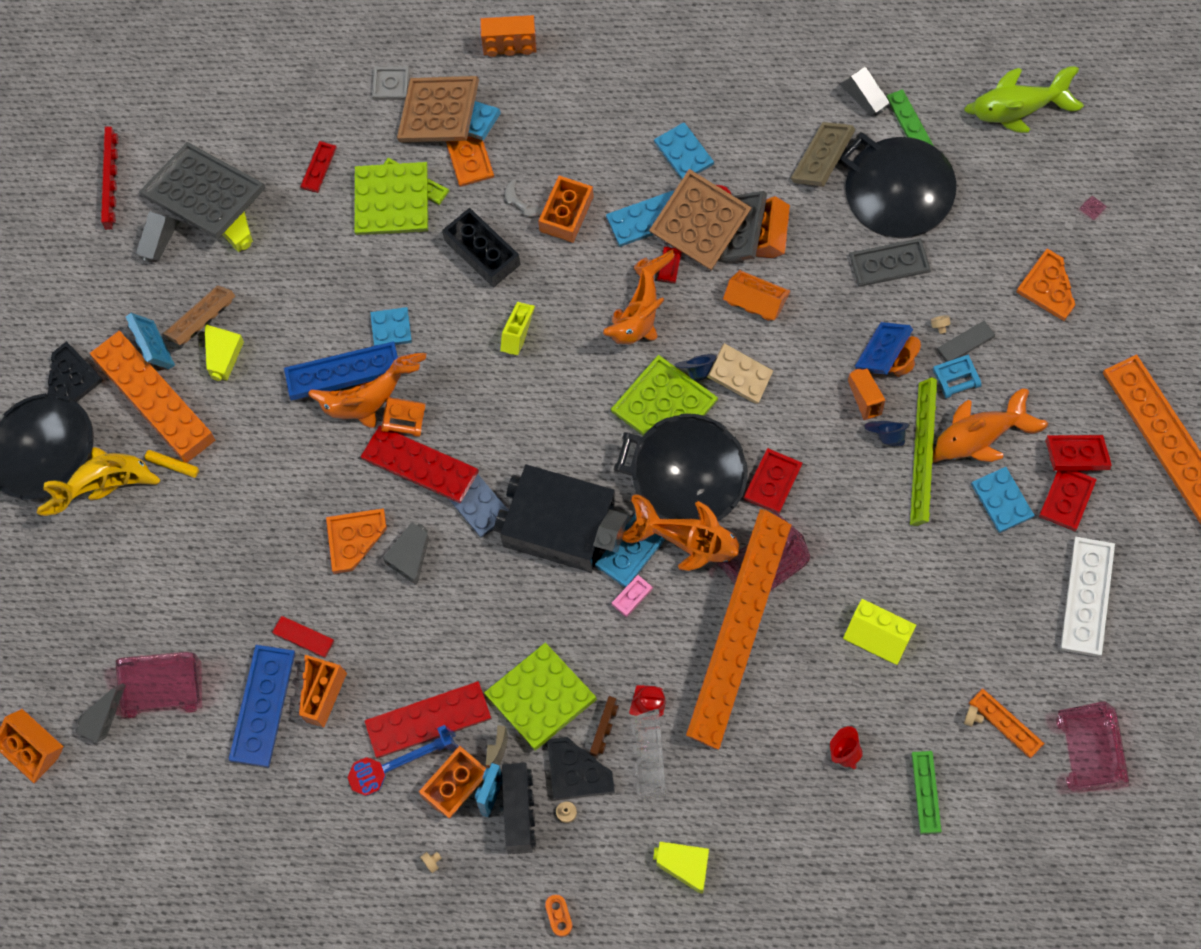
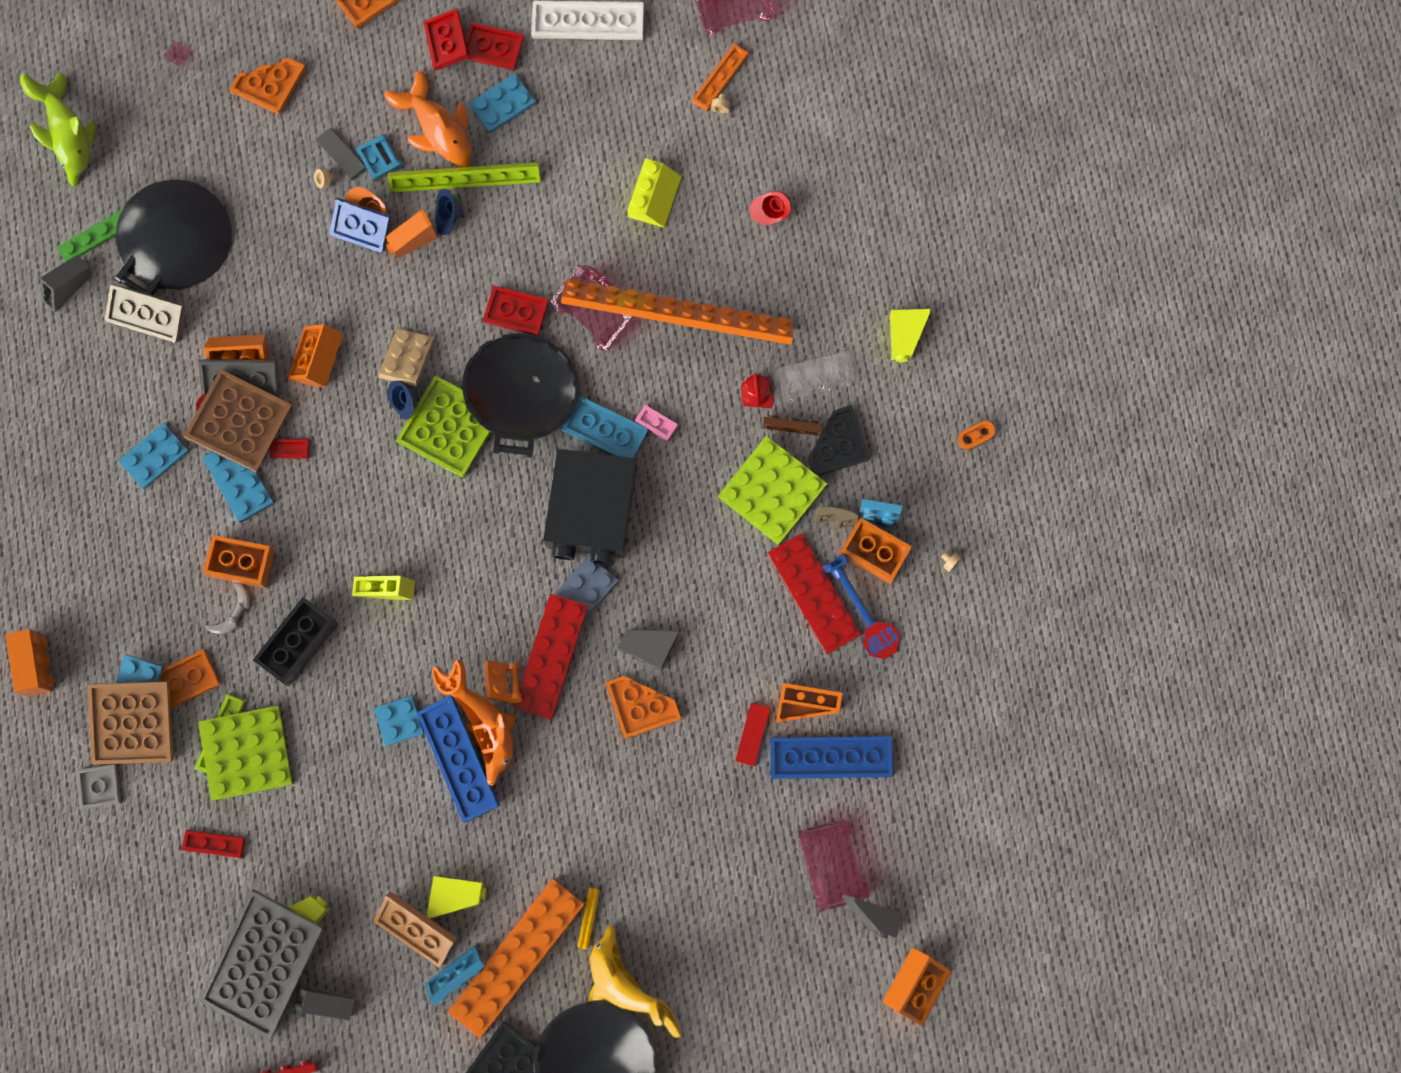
camera: 100 degrees left, 10 degrees up
black brick [502,763,536,854] -> none
tan tile [556,802,577,823] -> none
dark grey slope [593,510,629,553] -> none
orange animal [603,250,674,345] -> none
orange animal [622,494,739,571] -> none
dark grey tile [849,238,931,287] -> none
bright green plate [911,751,942,835] -> none

